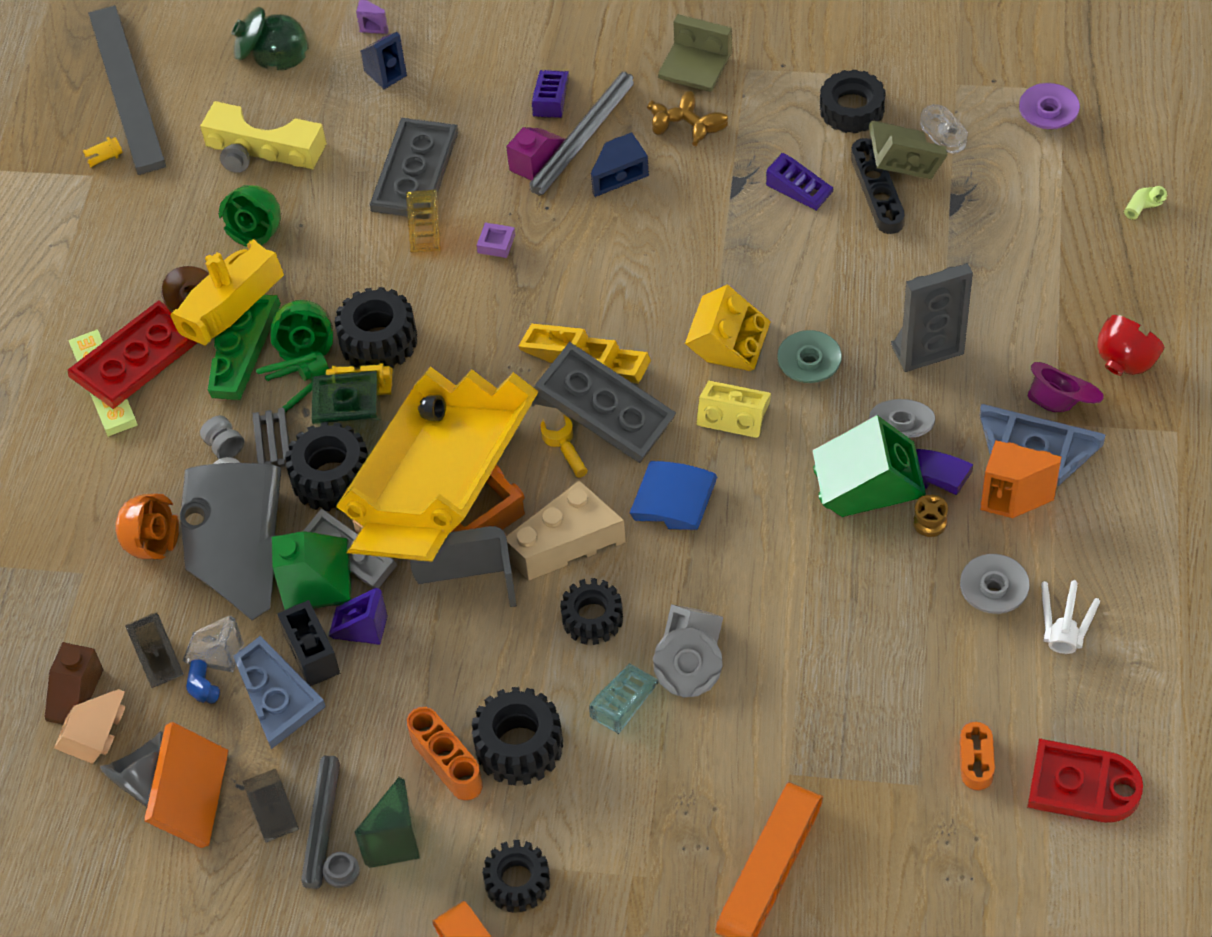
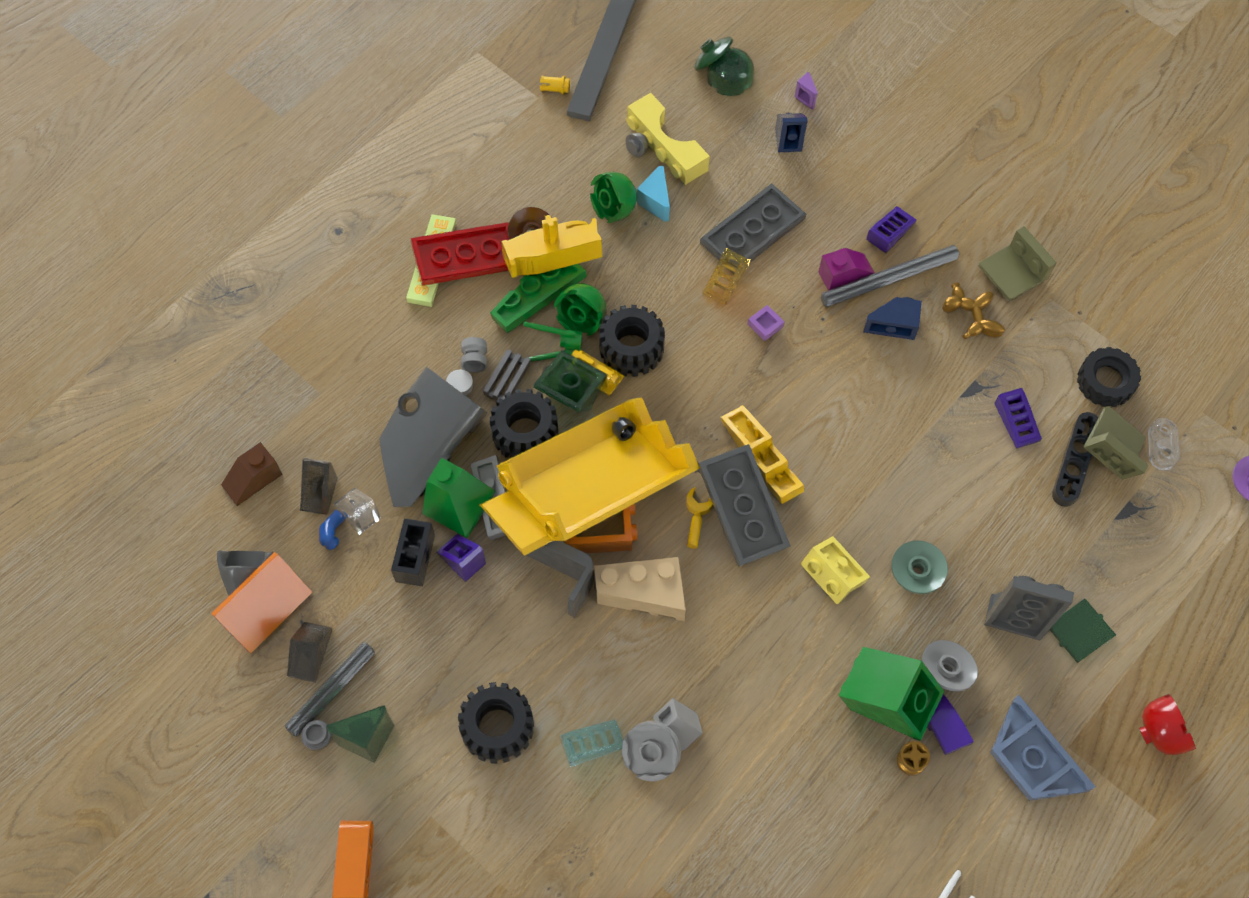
camera: 30 degrees right, 10 degrees up
light nougat slope [54,689,126,764] -> none
orange cylinder [115,494,179,559] -> none
sand blue wing [233,636,326,749] -> none
orange beam [407,707,483,801] -> none
black tyre [483,840,550,913] -> none
black tyre [560,578,623,645] -> none
blue slope [630,461,718,530] -> none
yellow slope [685,284,771,371] -> none
light grey dish [960,554,1030,614] -> none
orange slope [980,440,1062,518] -> none
magenta piece [1027,362,1104,412] -> none
none -> medium azure slope [637,166,670,221]
none -> clear green piece [1050,599,1116,663]

